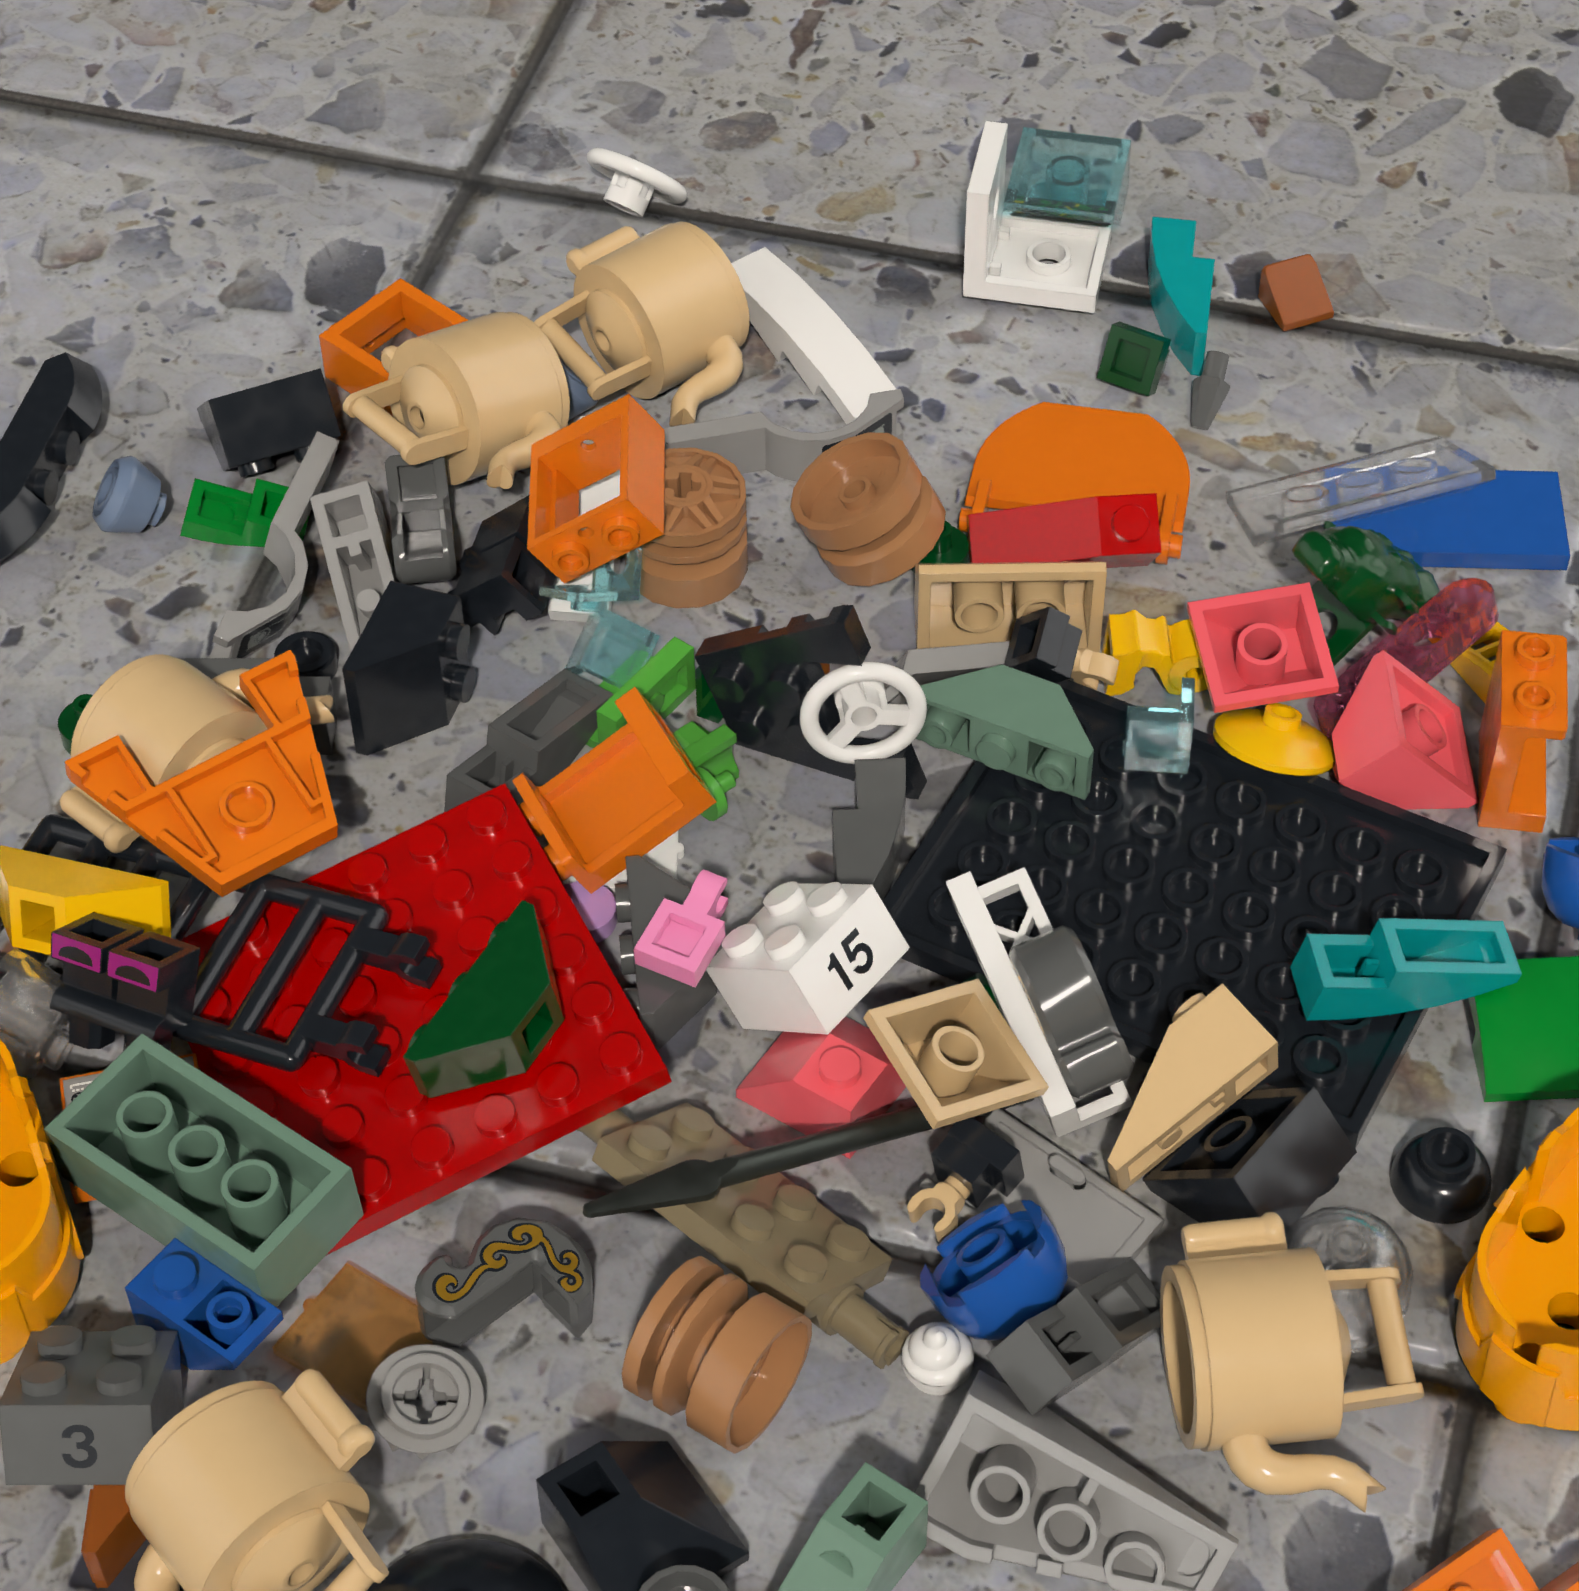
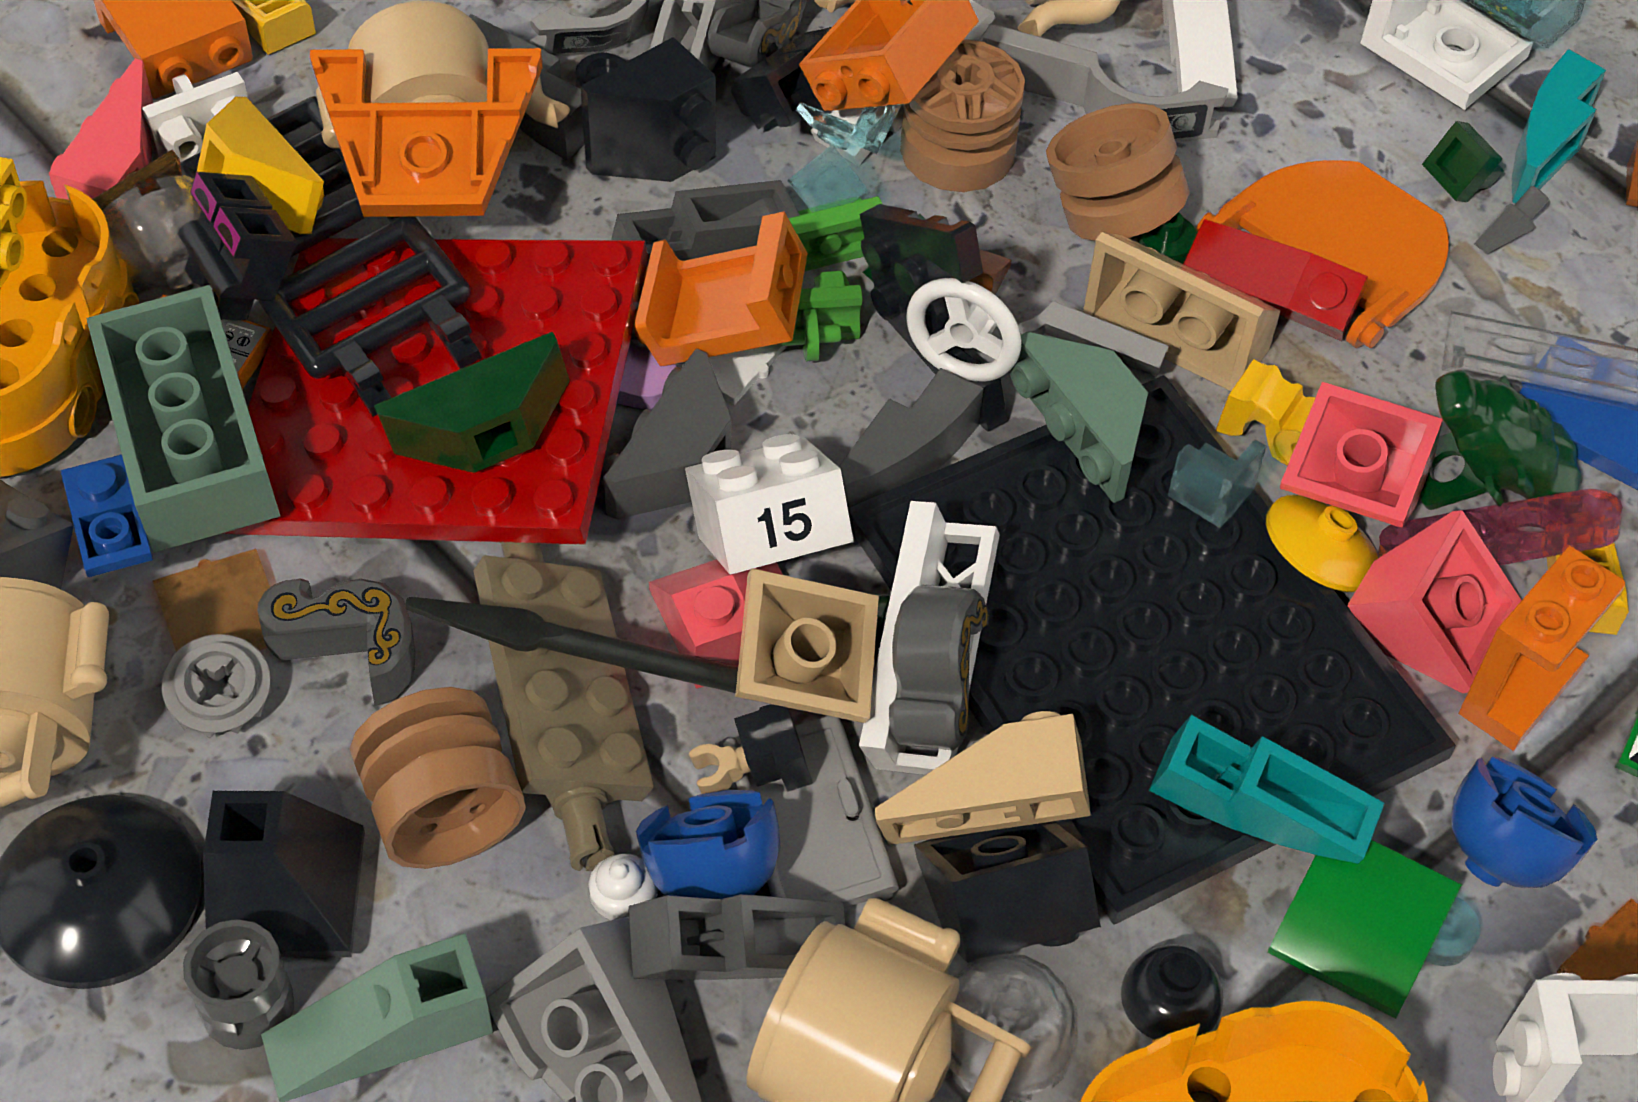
camera: 30 degrees right, 5 degrees up
bright pink plate [634,869,728,988] -> none
black piece [1004,606,1120,690] -> none

